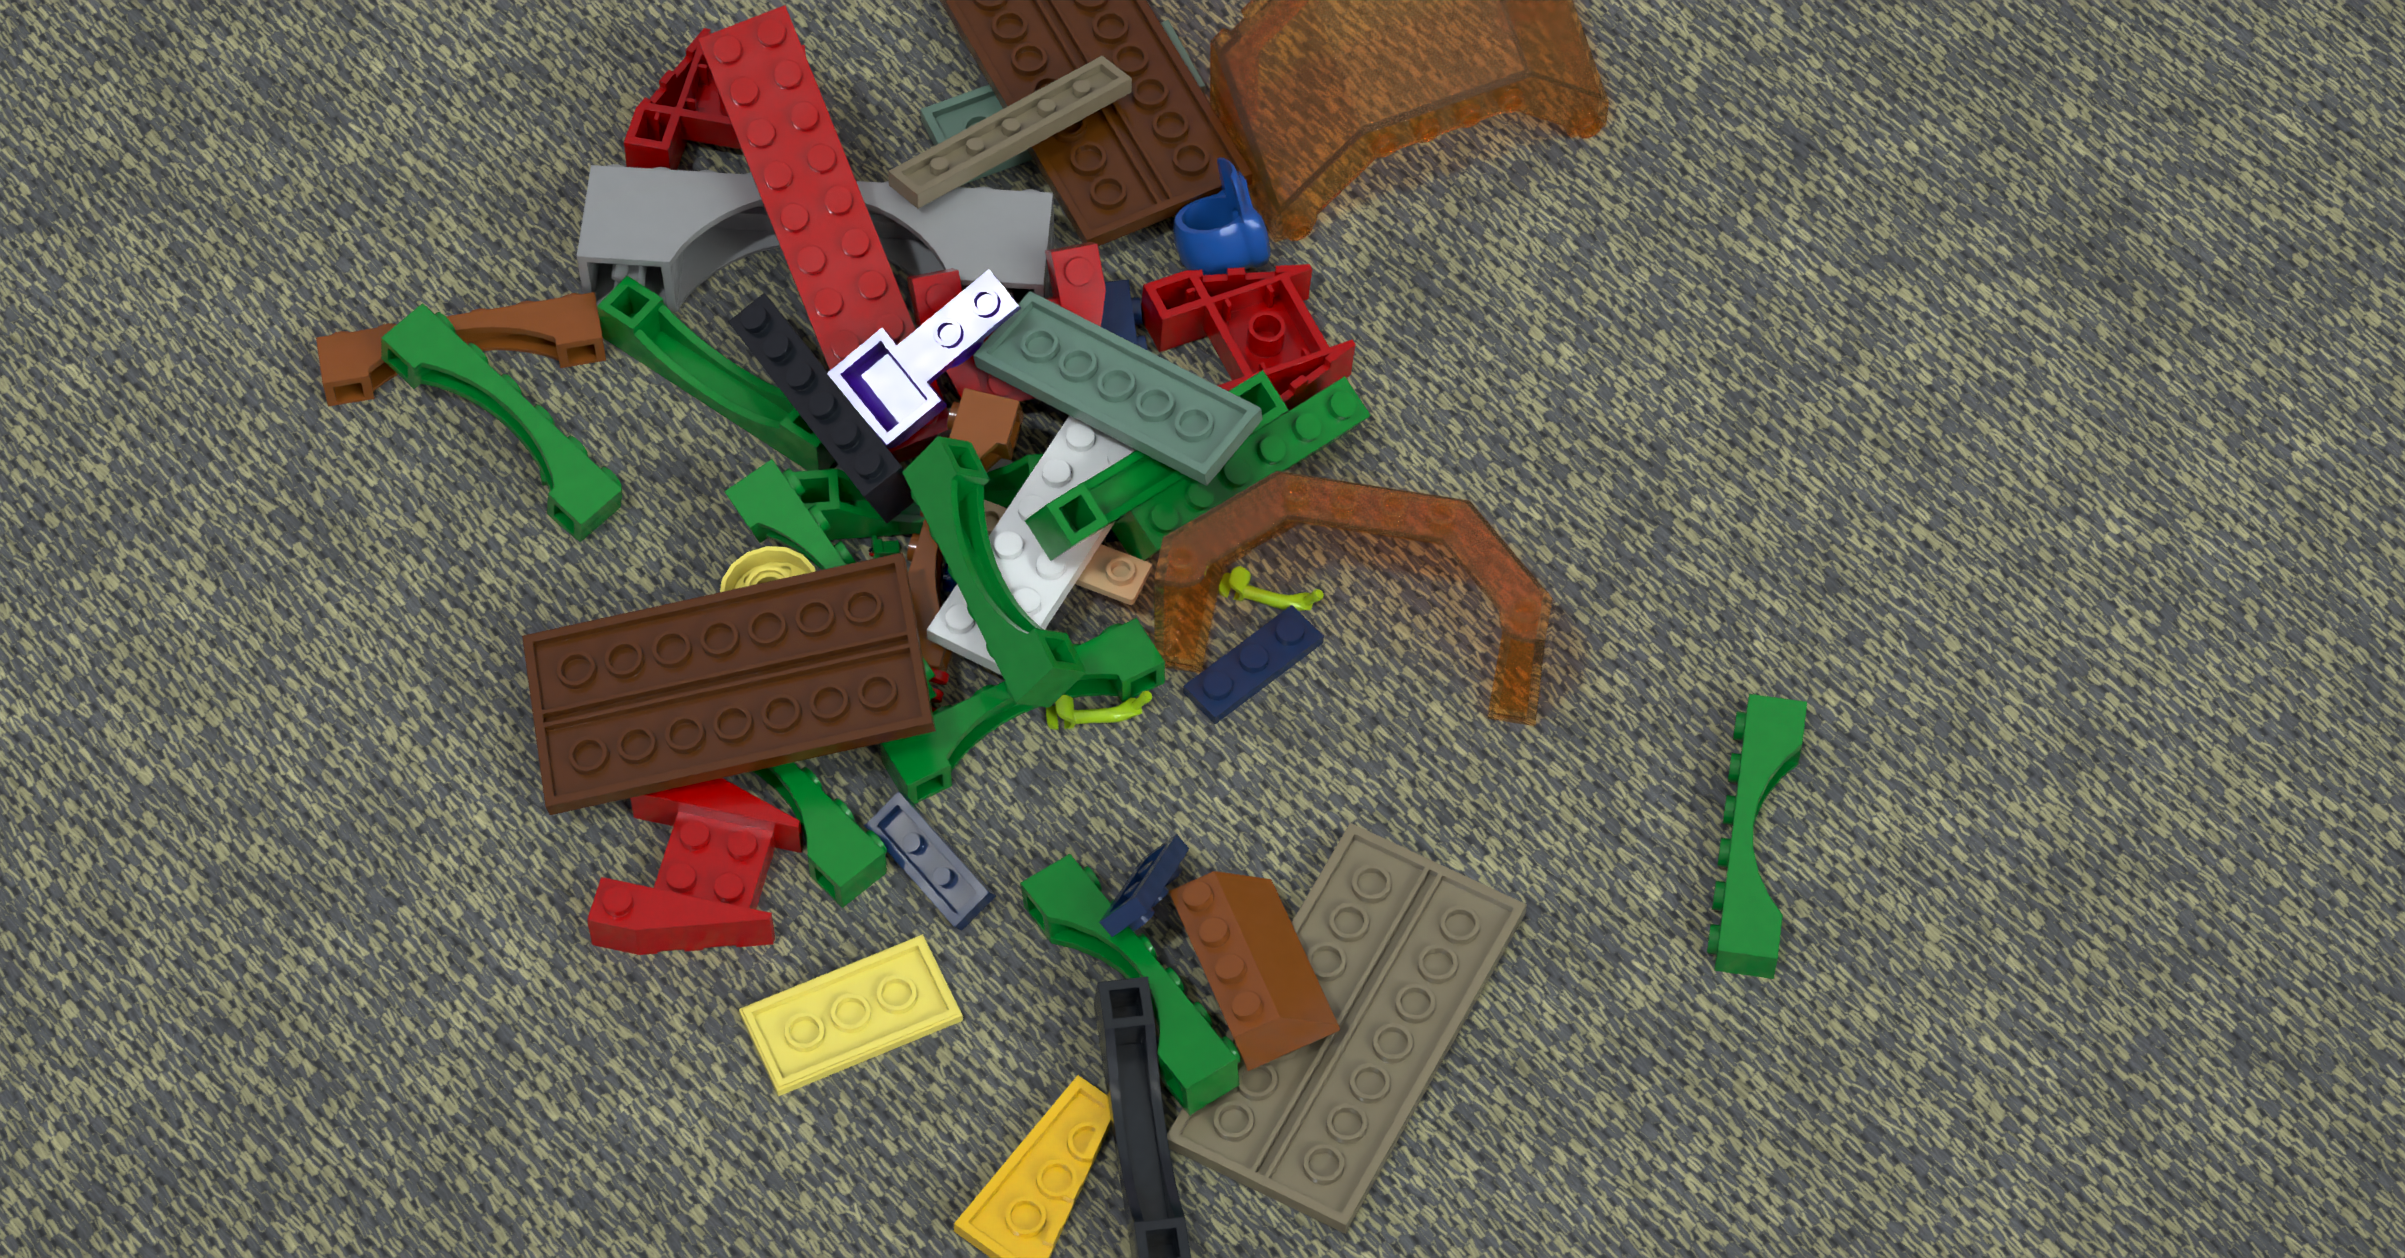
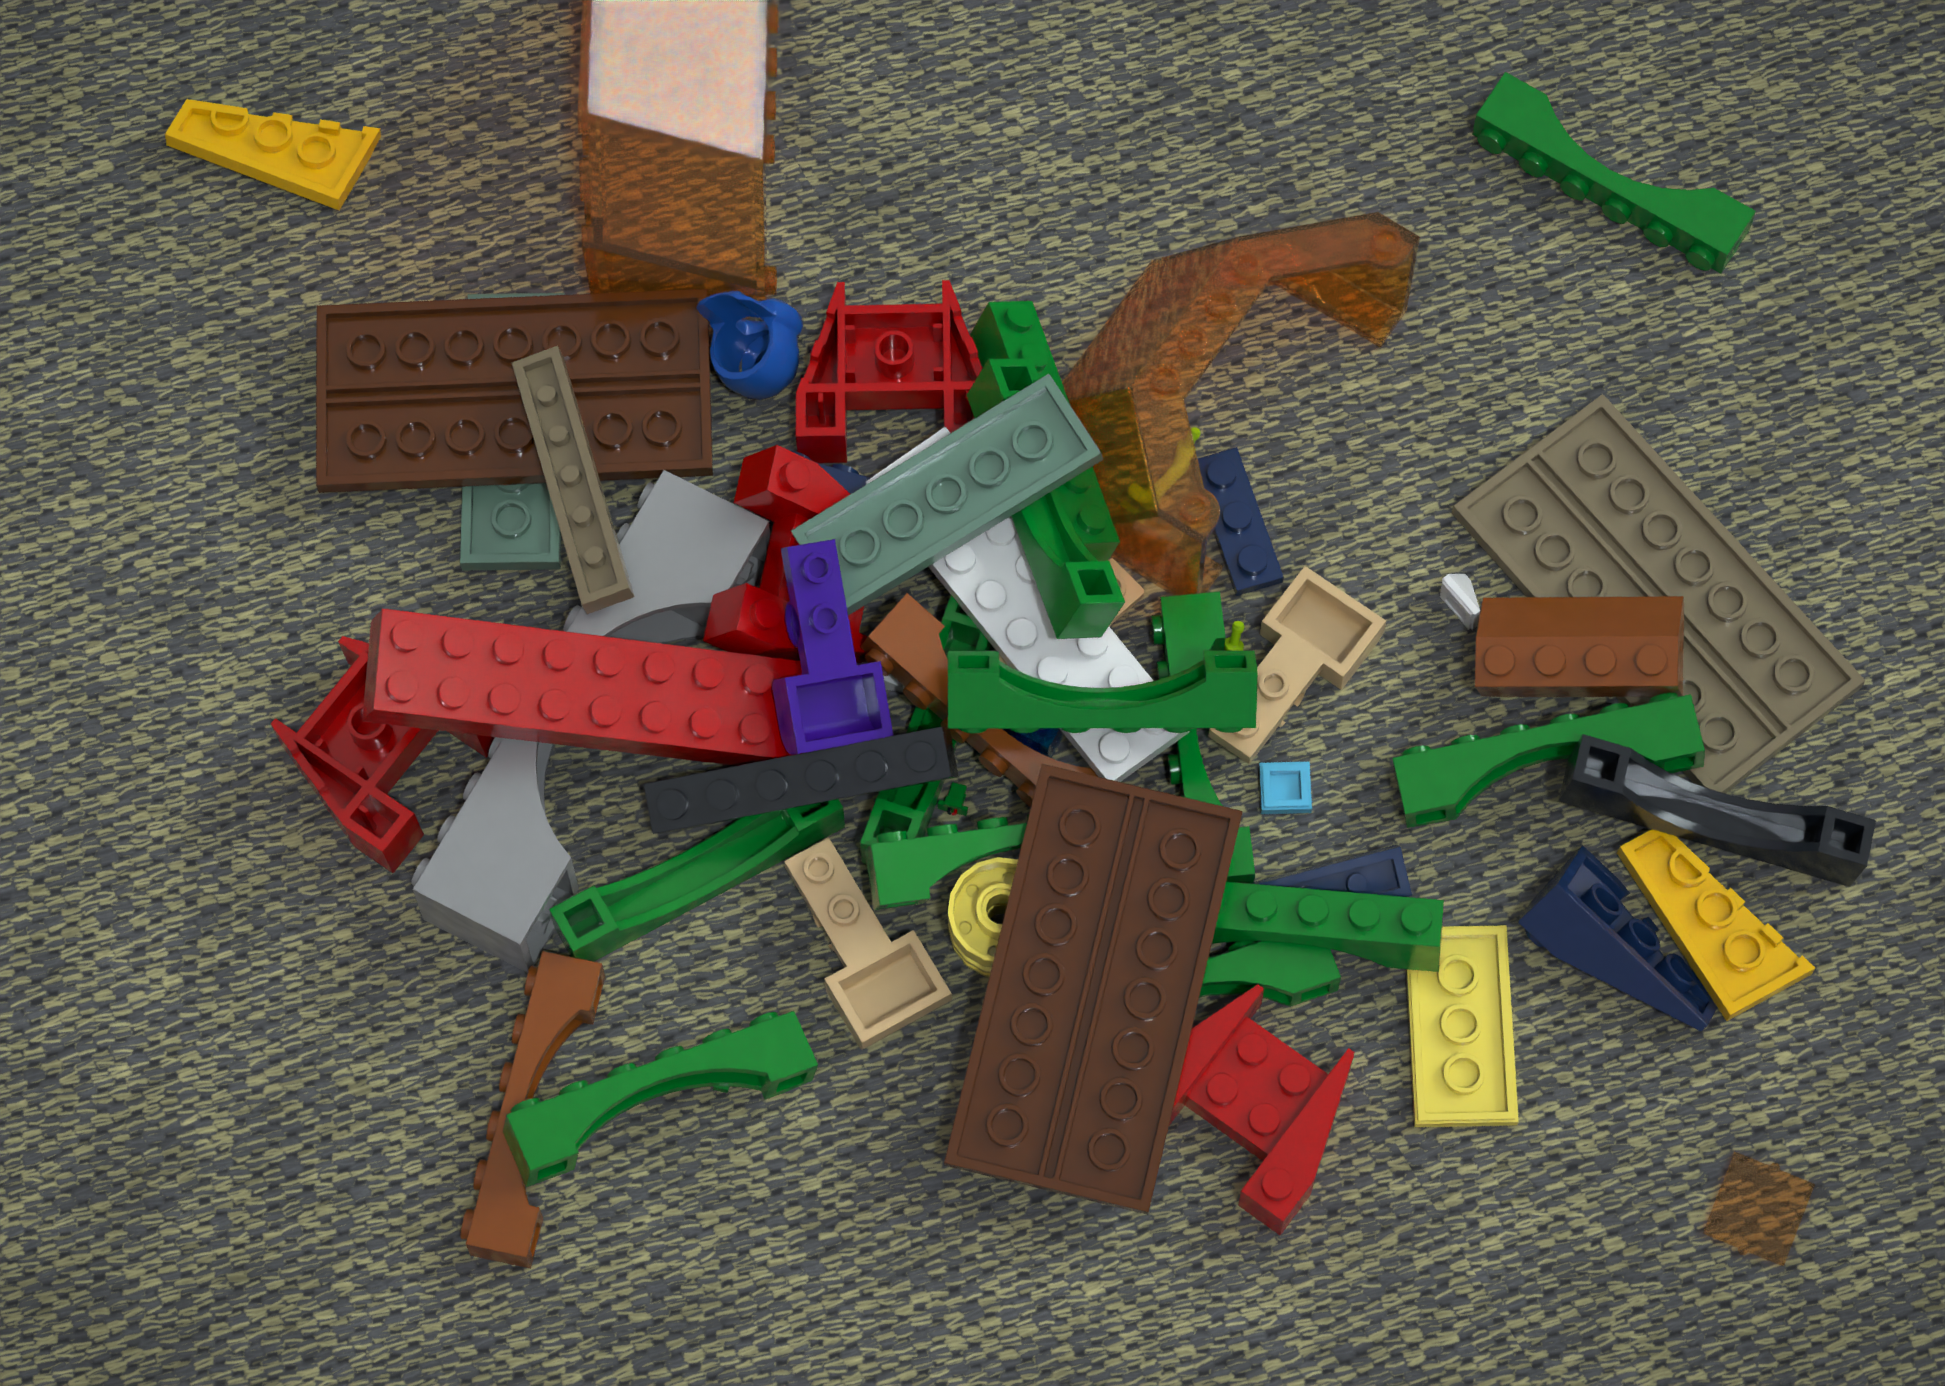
camera: 65 degrees left, 10 degrees up
dark blue plate [1099,834,1189,937] -> none
none -> tan plate [784,837,952,1050]
none -> tan plate [1208,566,1386,764]
none -> green arch [1212,882,1444,972]
none -> medium azure tile [1259,762,1312,814]
none -> white slope [1440,574,1480,630]
none -> dark blue wedge [1518,845,1717,1031]

